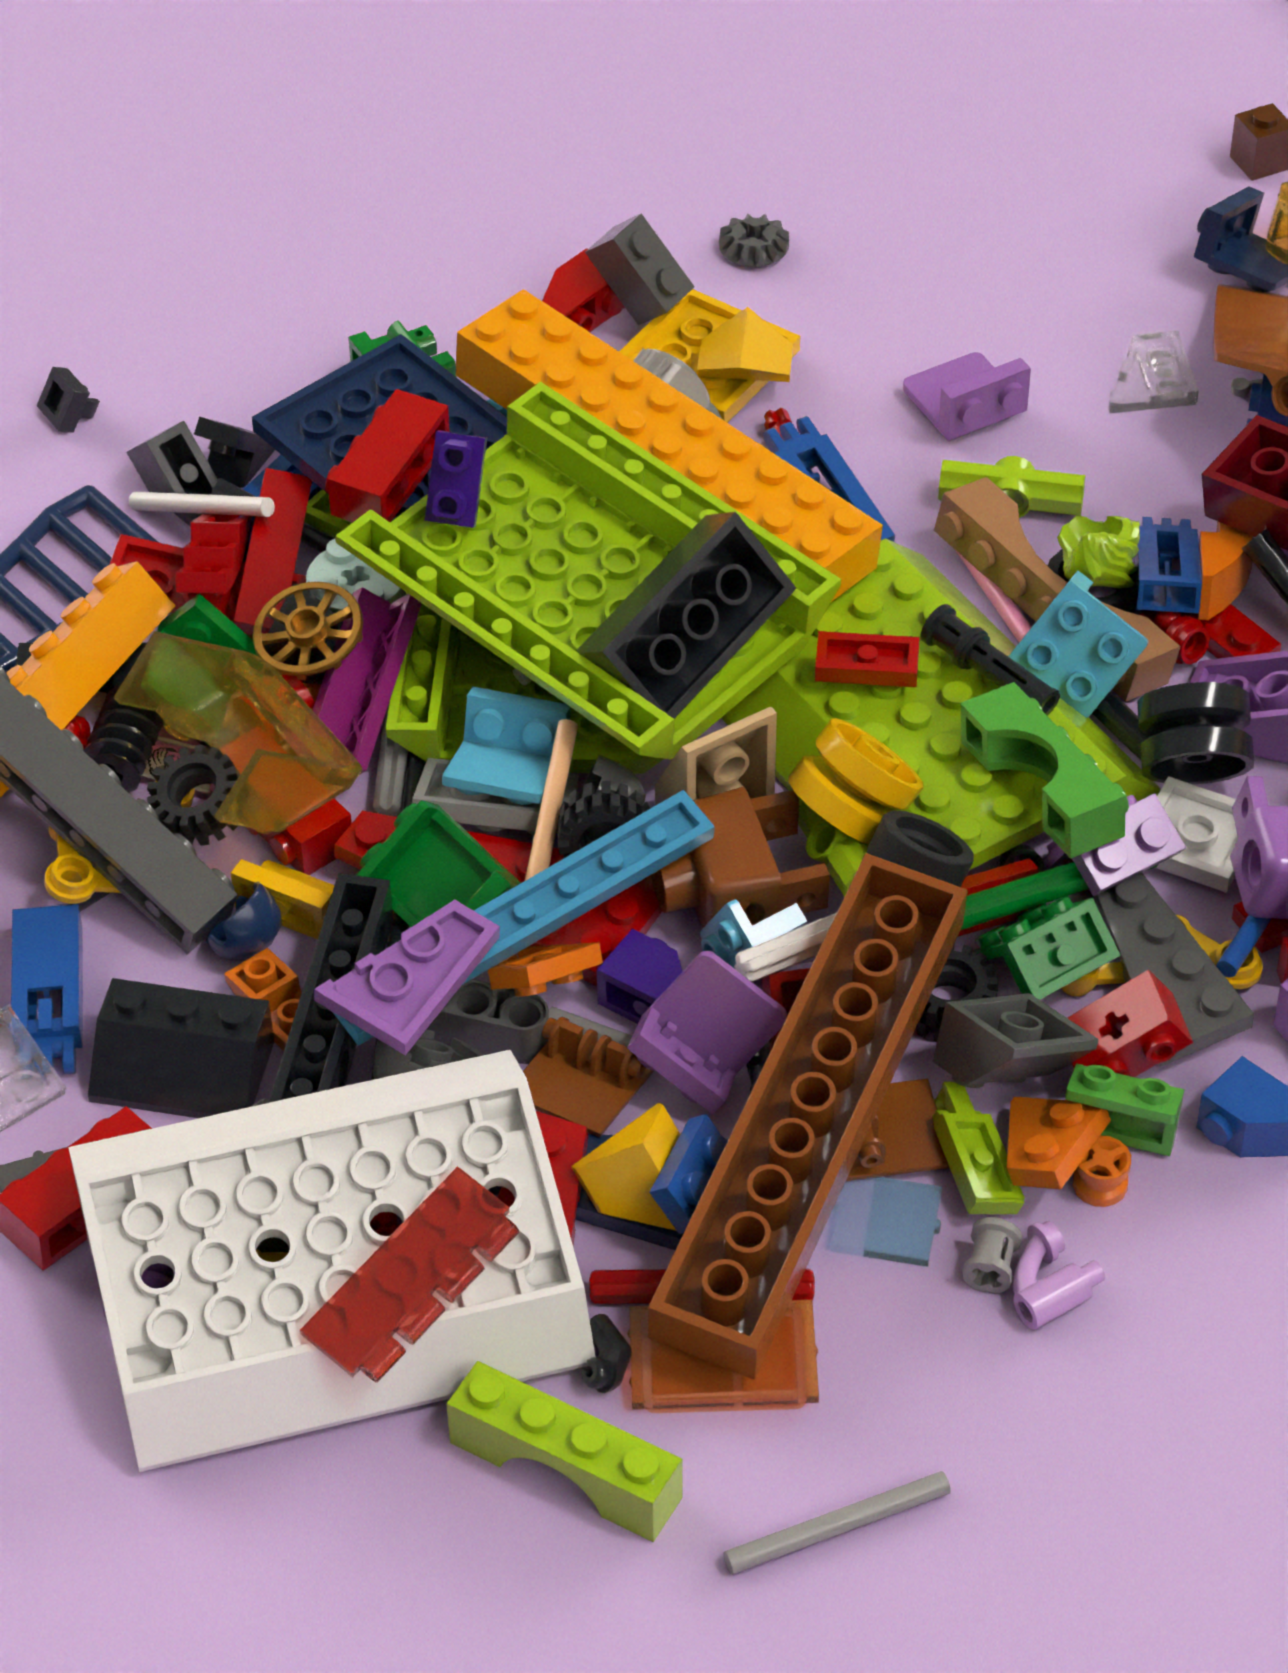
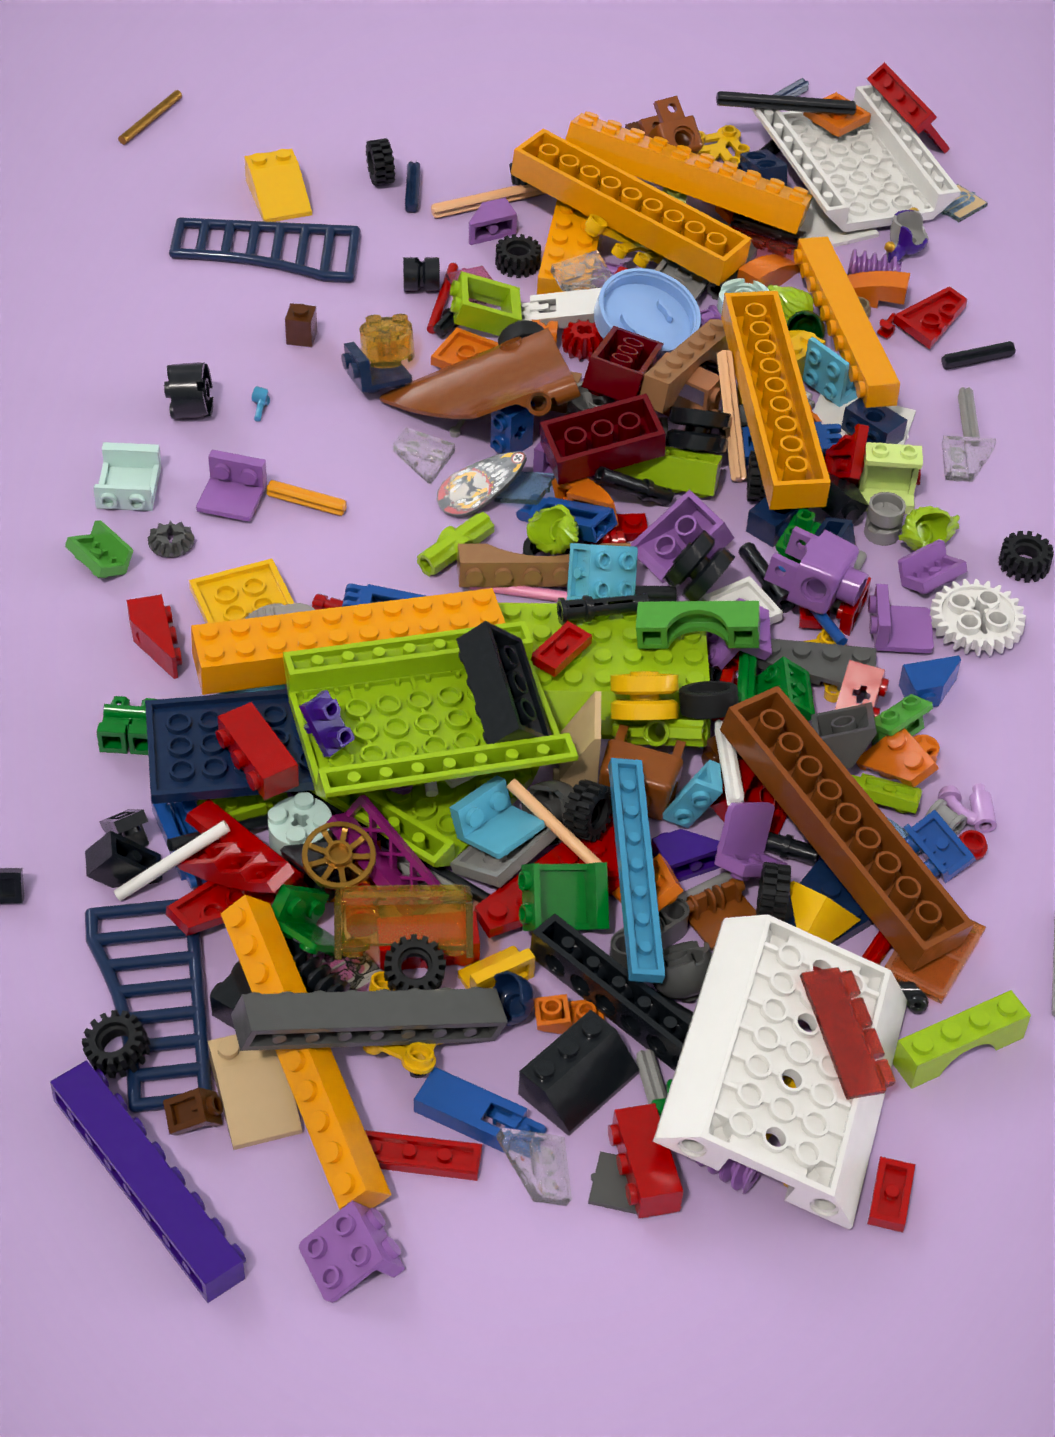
camera: 60 degrees left, 0 degrees up
medium lavender wing [314,900,500,1056] -> none
dark grey brick [585,213,695,325] -> none
blue plate [649,1114,727,1234] -> none
yellow slope [697,307,793,382] -> none
medium lavender bracket [903,352,1031,441] -> none
none -> bright green bracket [65,520,133,578]
none -> light aqua panel [93,442,161,511]
none -> black brick [164,362,213,419]
none -> medium lavender bracket [196,449,267,521]
none -> dark azure hand [252,386,270,422]
none -> light orange axle [267,480,347,516]
none -> shield [437,451,527,517]
none -> clear light blue piece [494,471,555,505]
none -> black tyre [756,862,791,921]
none -> red plate [867,1156,916,1233]
none -> blue bracket [903,810,976,884]
none -> red plate [959,830,988,860]

